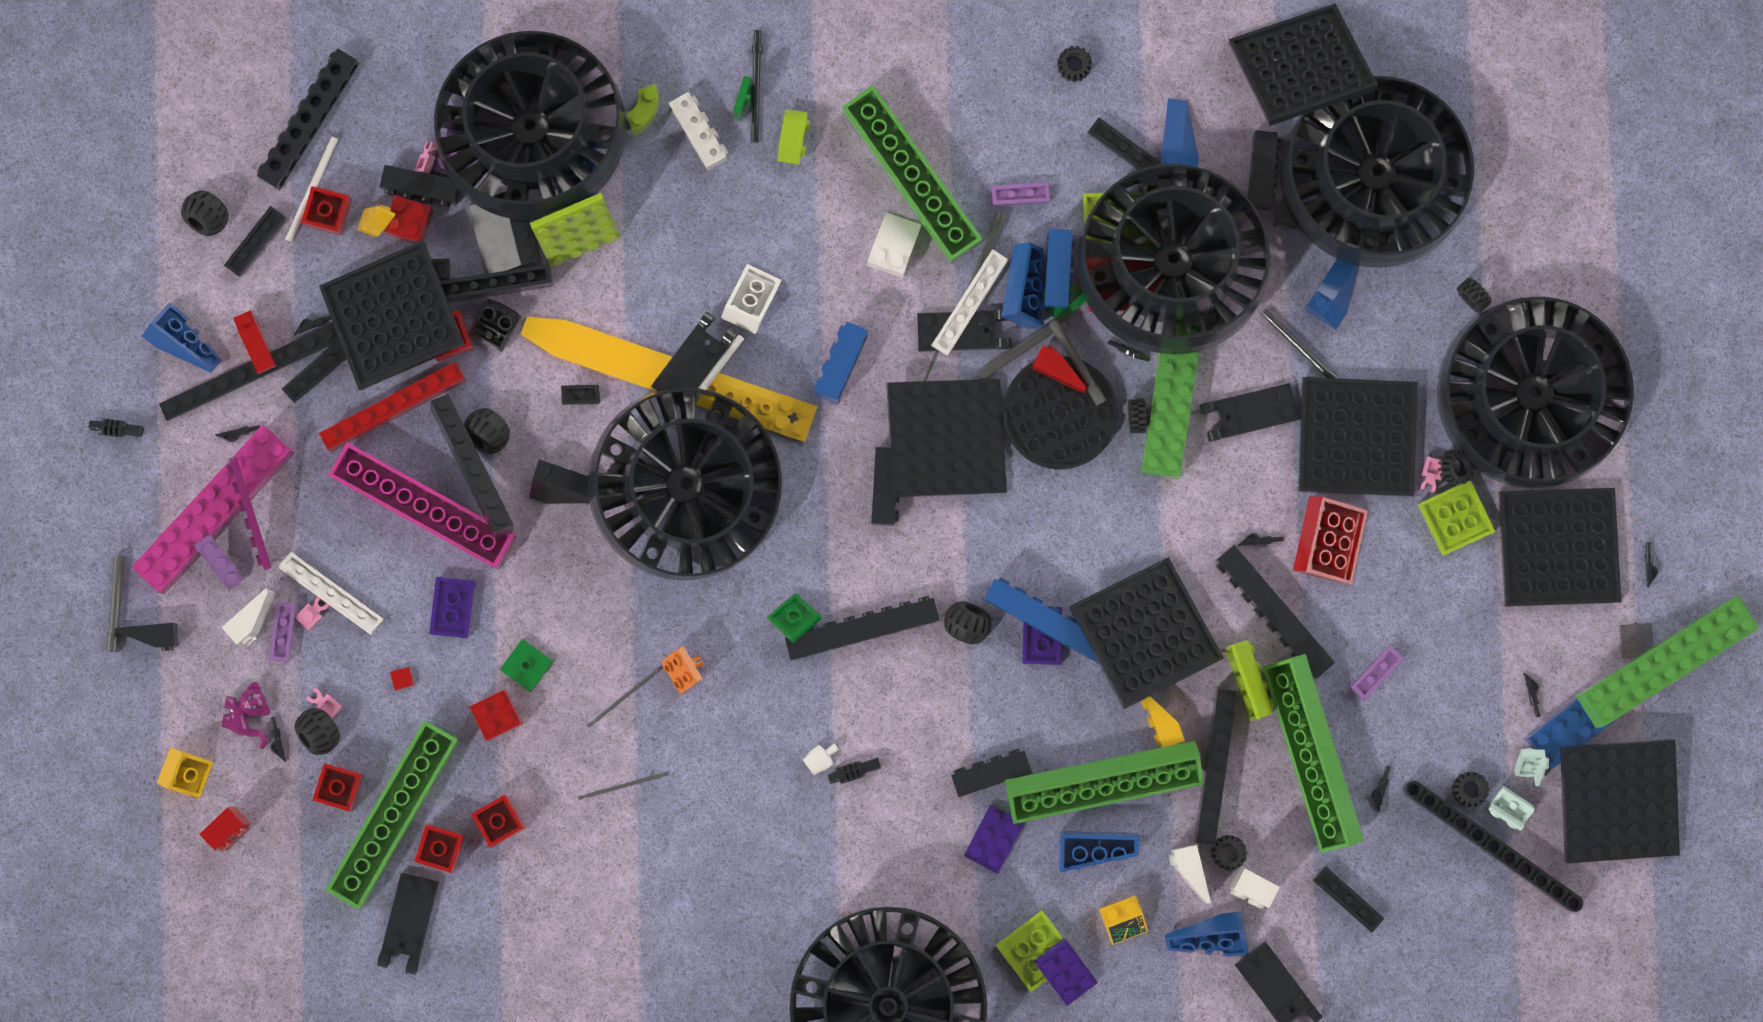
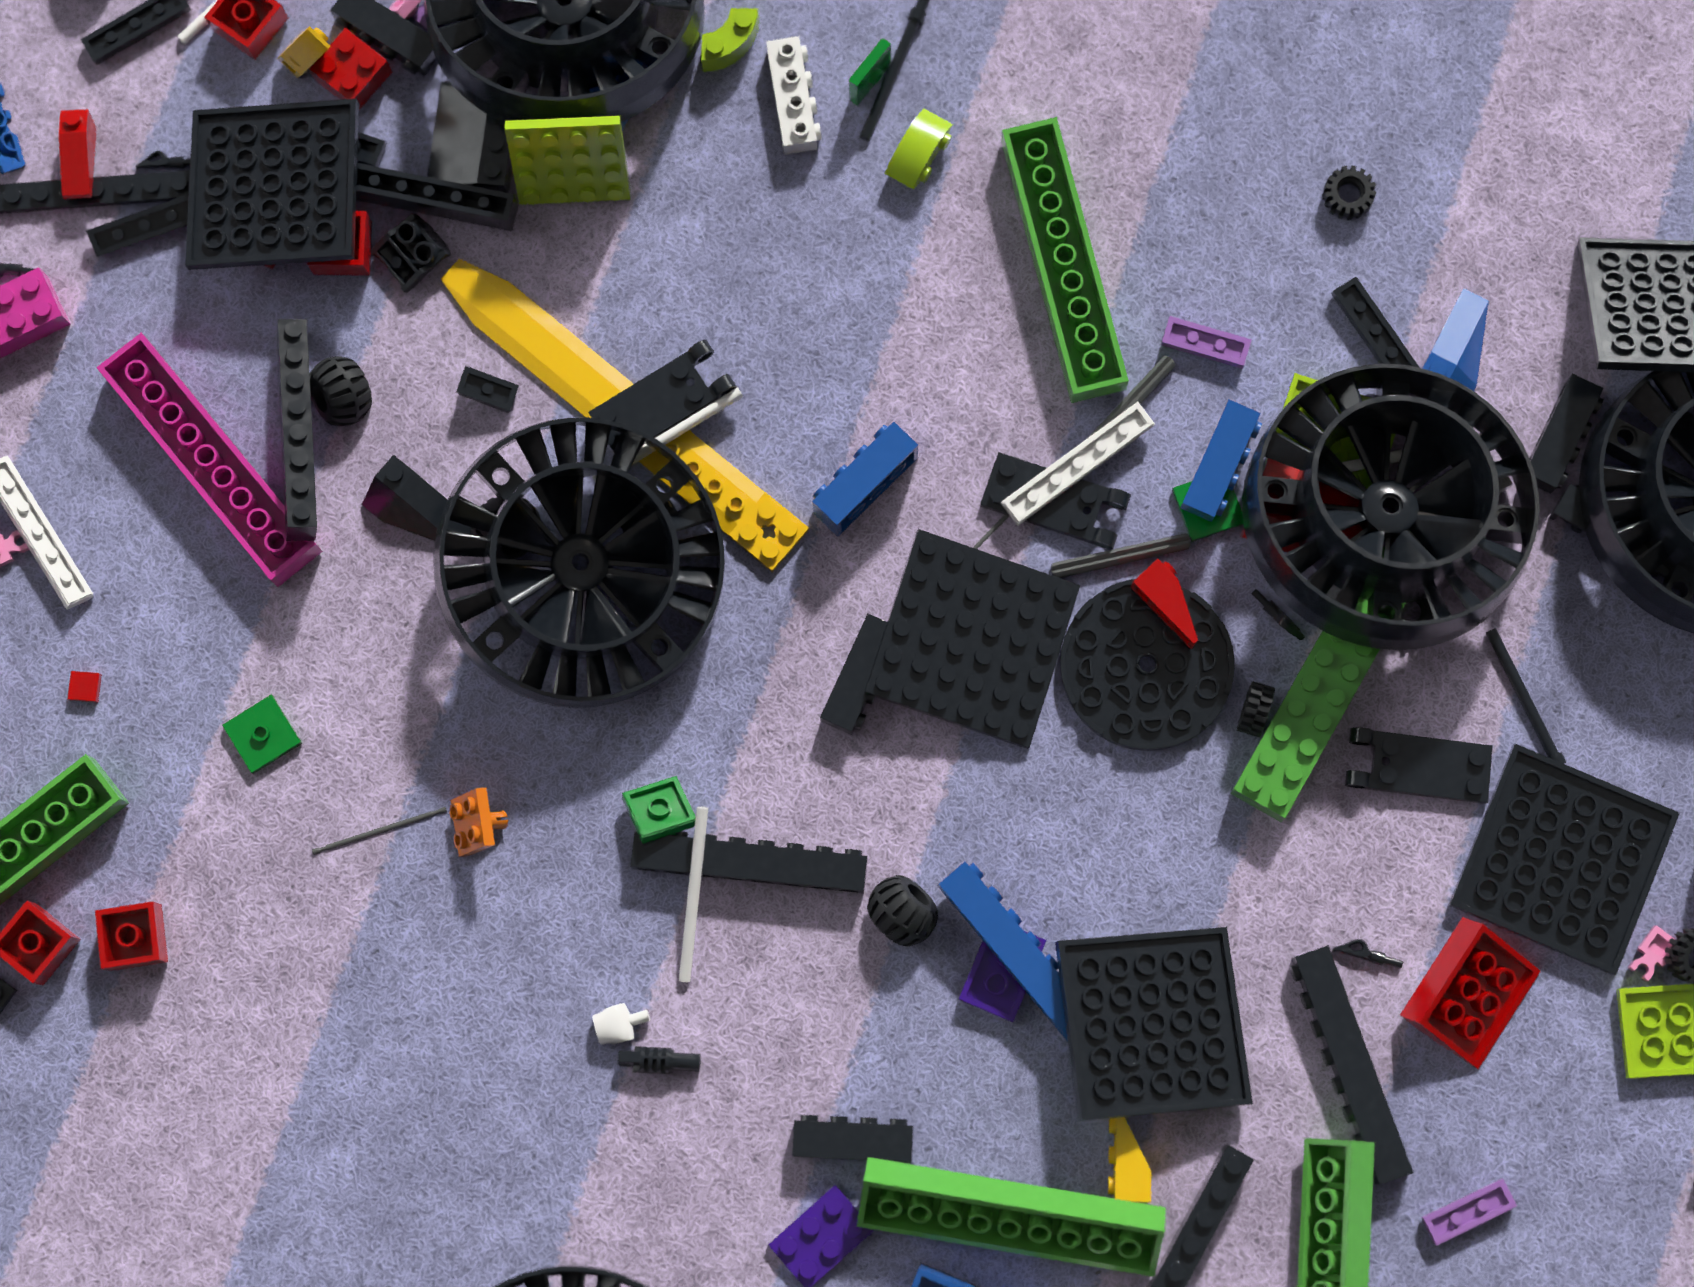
camera: 25 degrees right, 5 degrees down
red brick [319,362,467,452] -> none
dark purple plate [429,577,475,639] -> none
red brick [469,689,524,742] -> none
dark grey piece [578,772,668,800] -> none
white slope [721,264,781,334] -> none
white slope [867,212,922,278] -> none
blue wedge [1001,242,1044,329] -> none
dark grey piece [1049,318,1107,406] -> none
lime slope [1224,640,1275,721] -> none
blue wedge [1304,259,1359,330] -> none
none -> white piece [679,806,708,982]

